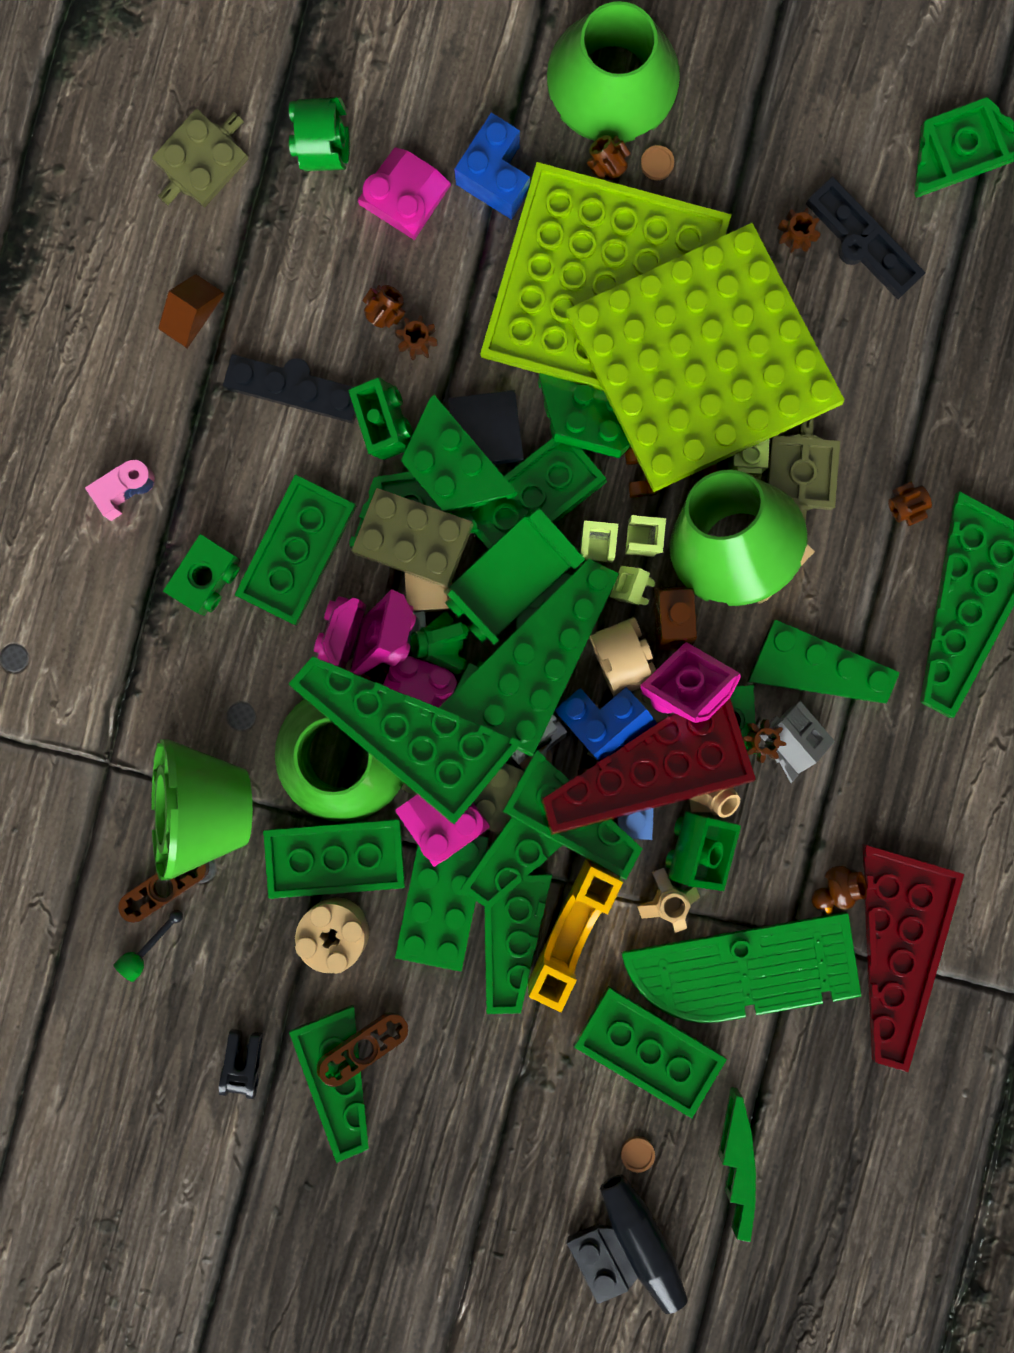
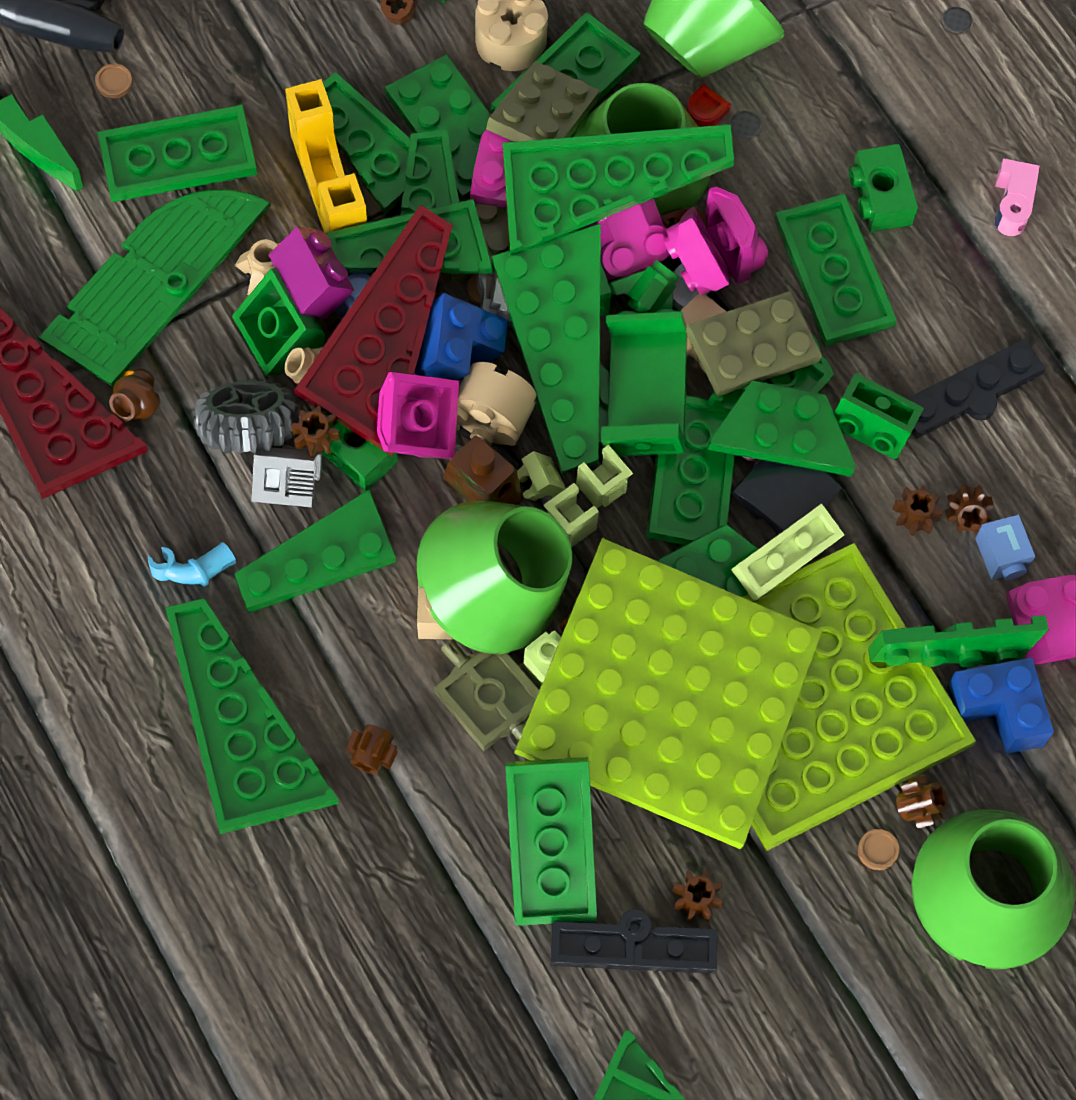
camera: 130 degrees right, 20 degrees down
none -> medium azure piece [148,542,236,587]
none -> dark grey gear [194,378,299,454]
none -> magenta brick [269,226,355,319]
none -> olive plate [486,61,600,142]
none -> plate [505,757,597,926]
none -> red tile [687,84,731,127]
none -> yellowish green plate [731,504,844,601]
none -> green wing [868,615,1049,667]
none -> medium blue brick [976,514,1035,580]

